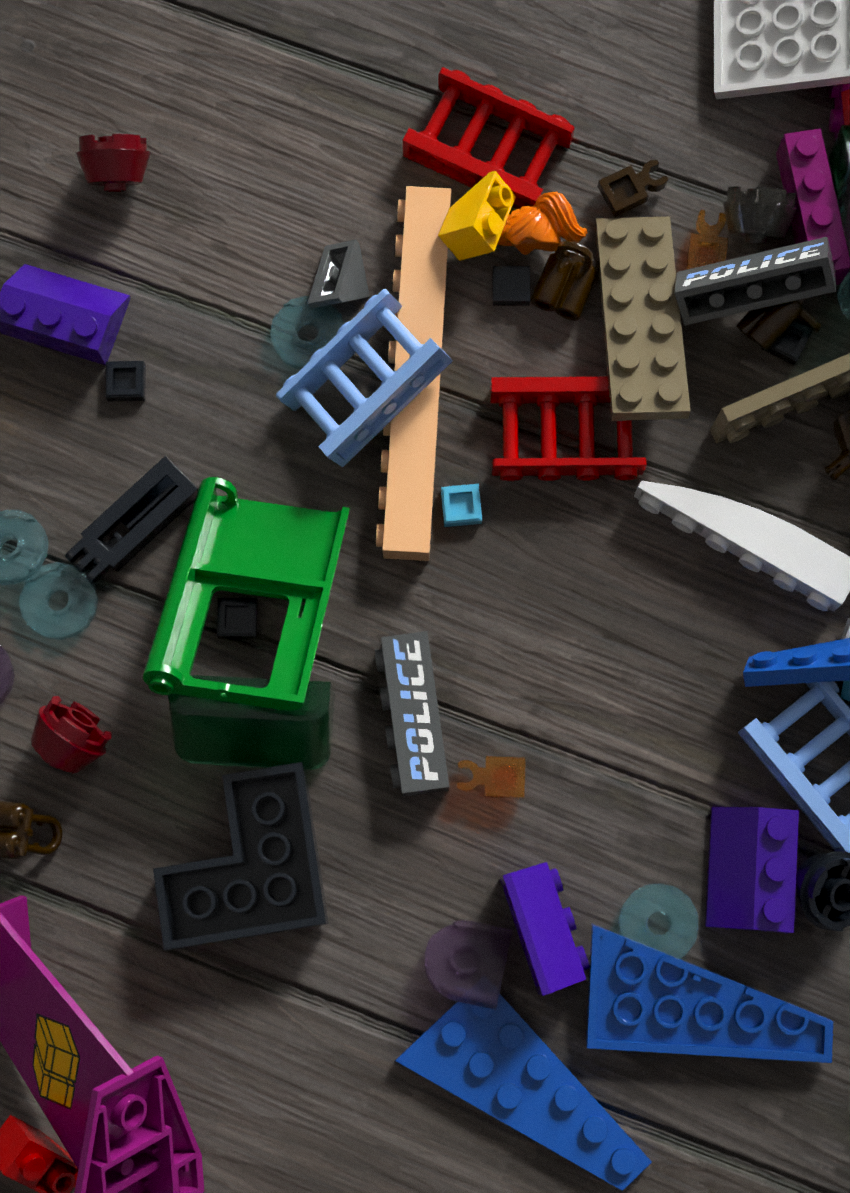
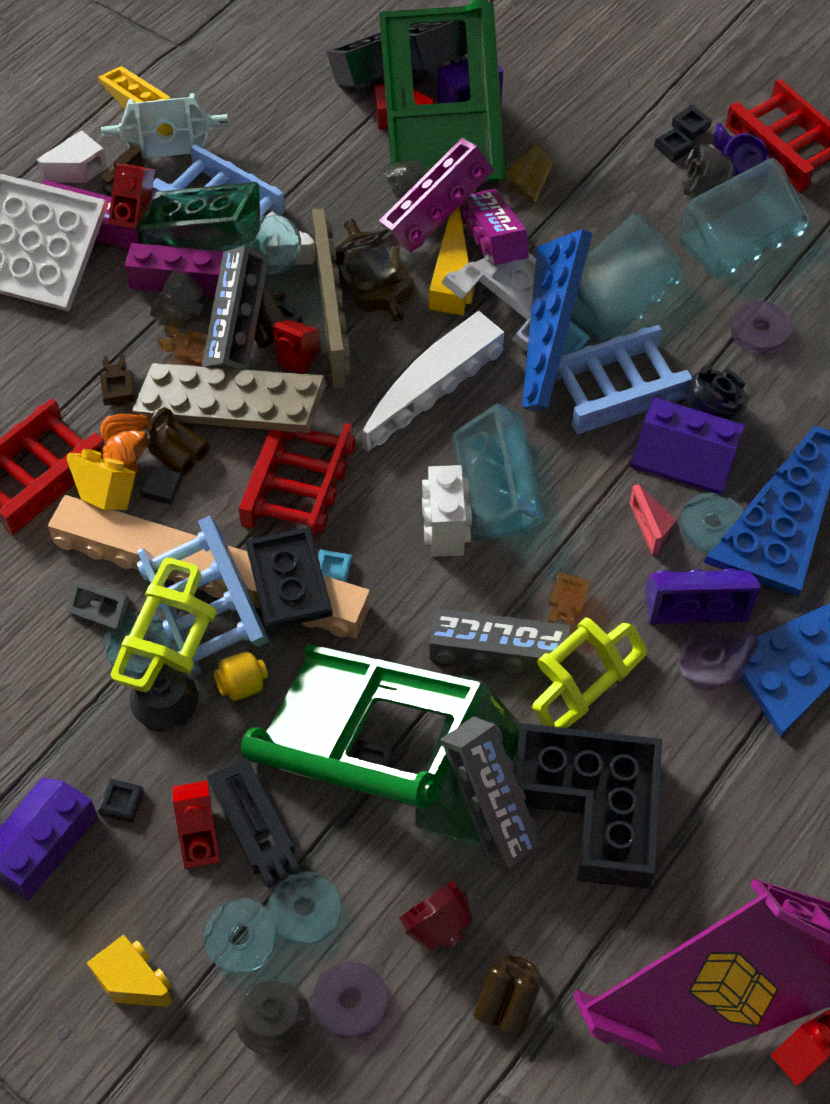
camera: 75 degrees left, 20 degrees down
none -> neon yellow bar [111,558,217,692]
none -> black cone [129,663,198,732]
none -> red slope [173,780,220,869]
none -> yellow head [214,651,268,701]
none -> black tile [245,527,333,631]
none -> red slope [273,320,321,374]
none -> white brick [422,465,472,557]
none -> dark grey brick [440,716,541,869]
none -> clear light blue slope [452,403,545,541]
none -> neon yellow bar [532,618,647,728]
none -> coral slope [629,484,676,556]

